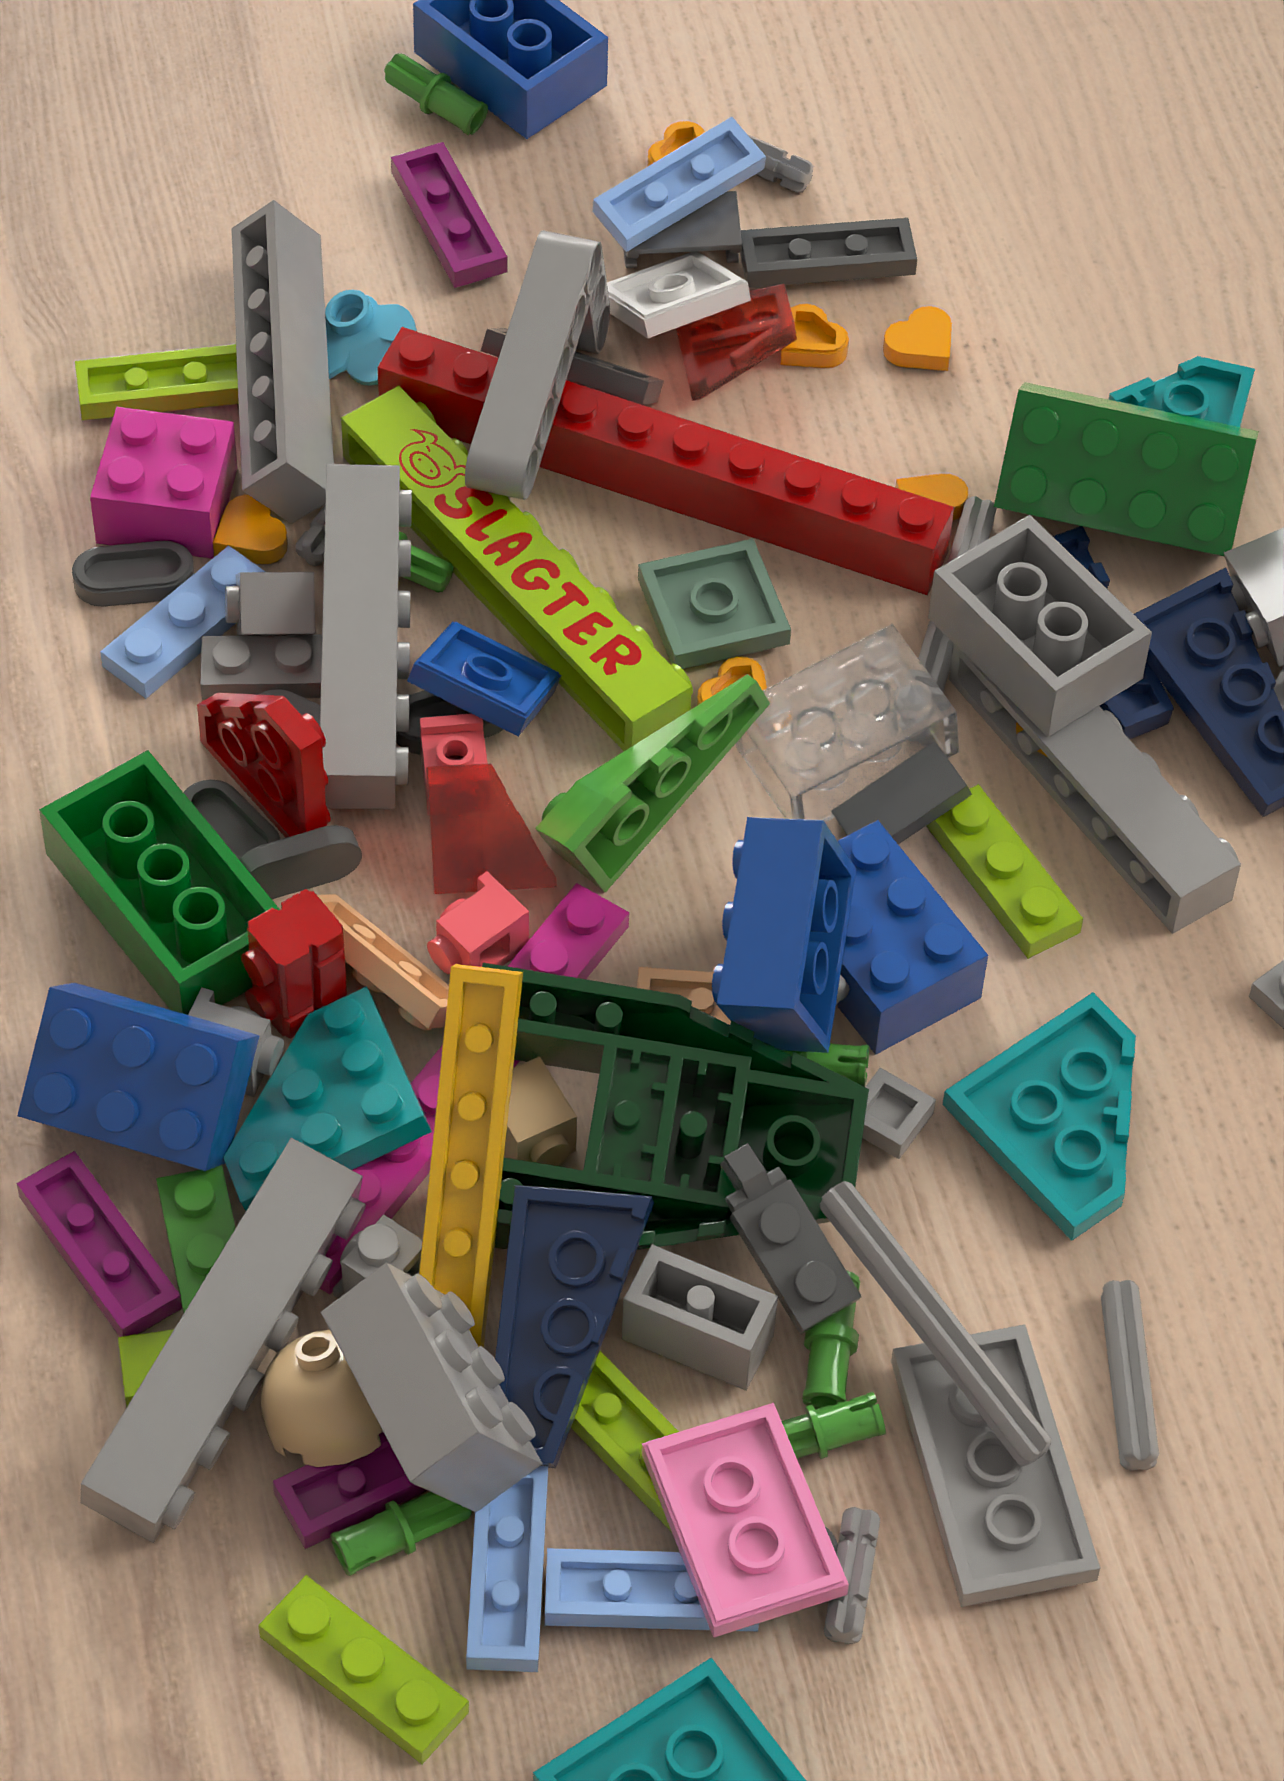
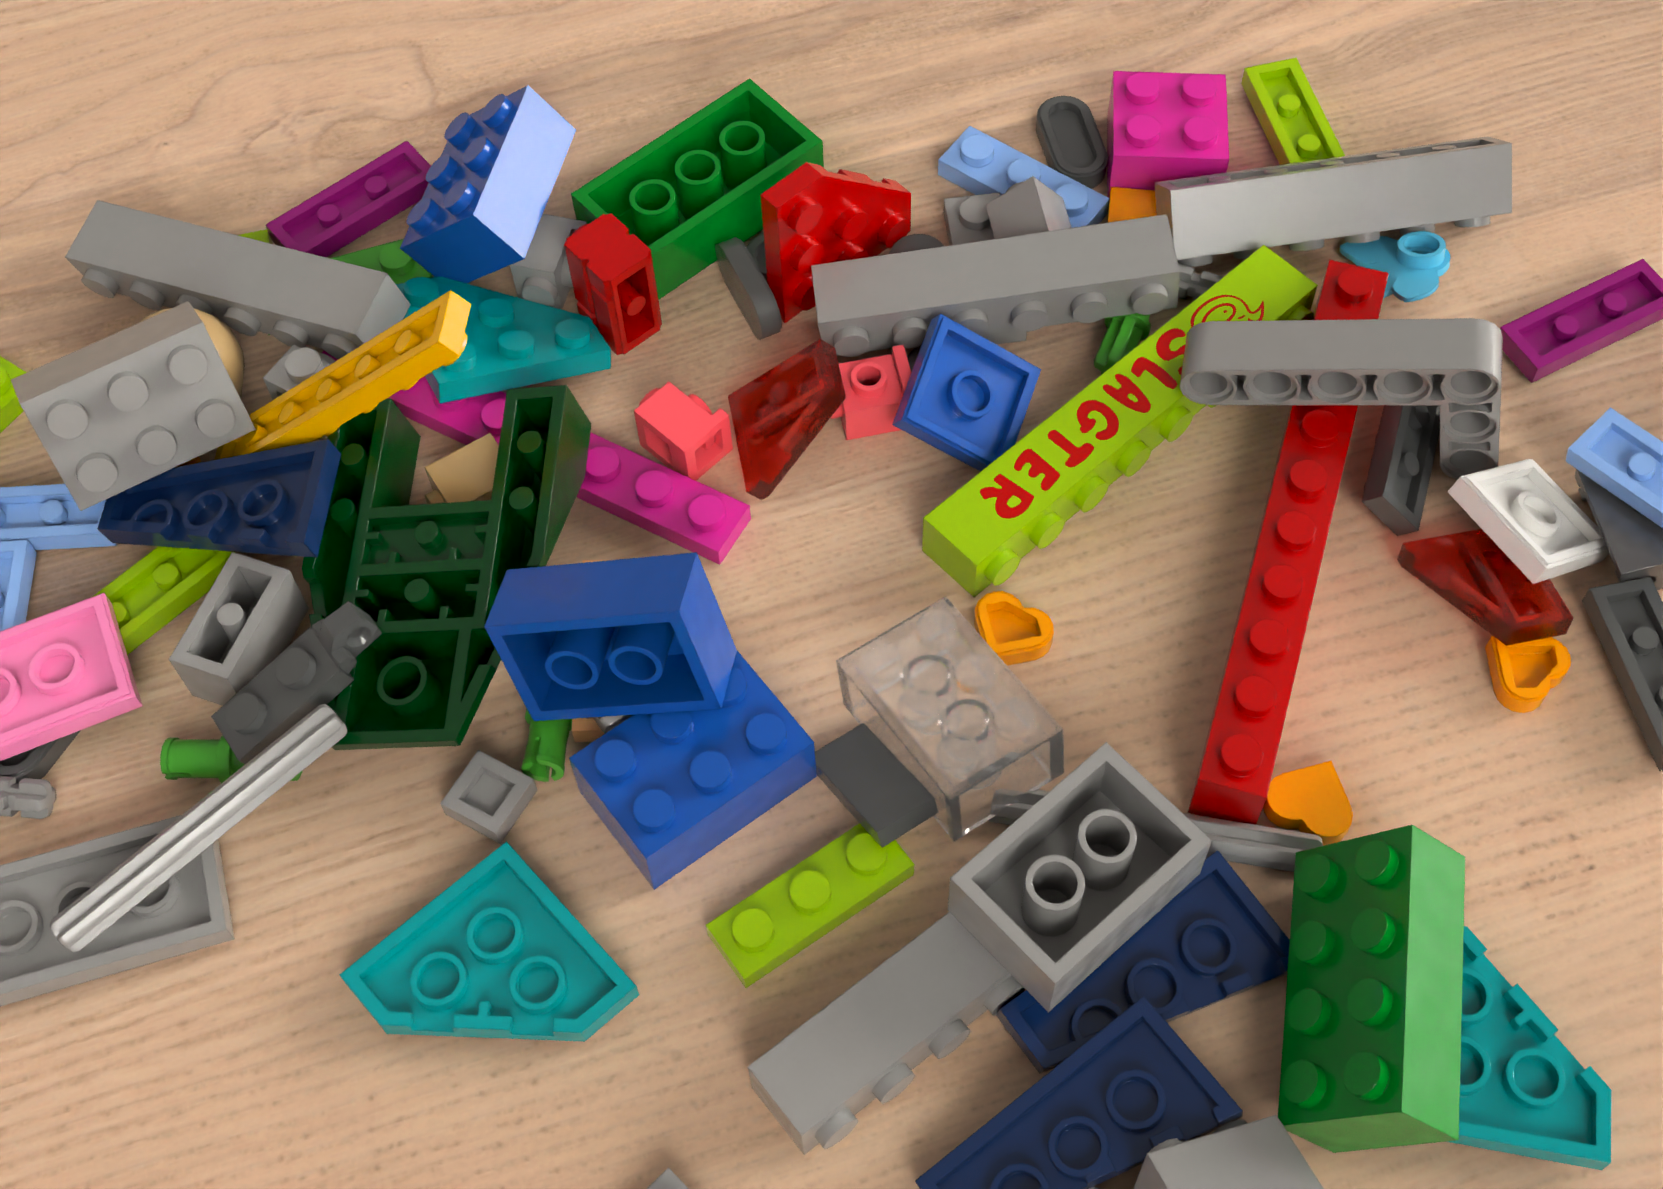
camera: 90 degrees right, 5 degrees up
light nougat plate [317,894,449,1030] -> none
bright green wedge [535,674,770,893] -> none
sand green plate [638,538,791,669] -> none
bright green axle [781,1392,886,1459] -> none
light orange tile [883,306,952,371] -> none
light grey axle [1101,1280,1159,1471] -> none

